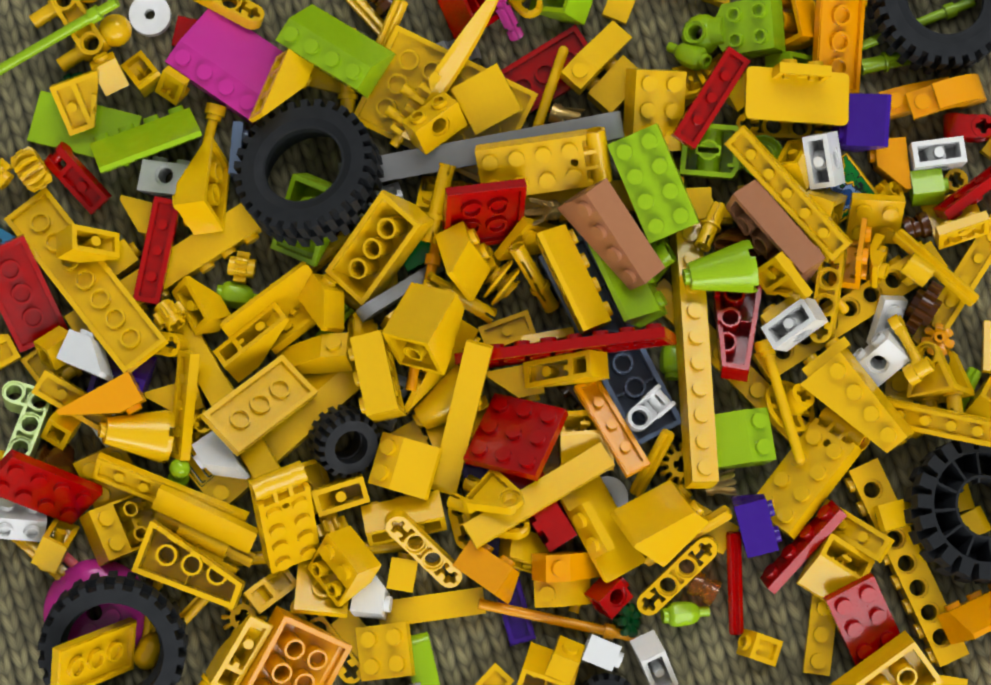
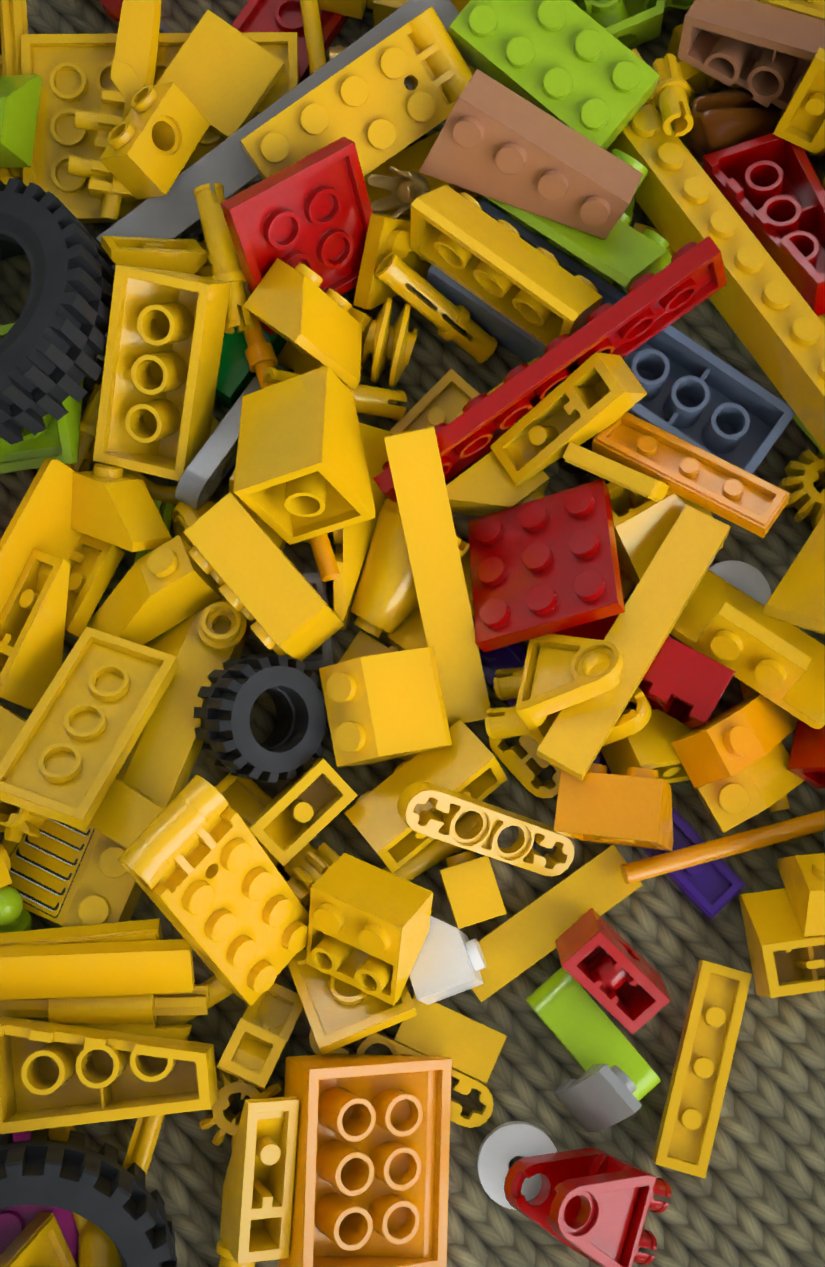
camera: 25 degrees left, 5 degrees down
white slope [192,431,251,479] -> none
yellow plate [355,621,415,682] -> none
white piece [625,383,677,432] -> none
yellow axle [630,428,675,497] -> none
lime plant [660,332,678,381] -> none
lime cone [682,240,759,293] -> none
none -> yellow slope [101,236,207,274]
none -> yellow plate [197,601,247,650]
none -> red brick [555,908,671,1035]
none -> yellow tile [563,442,670,502]

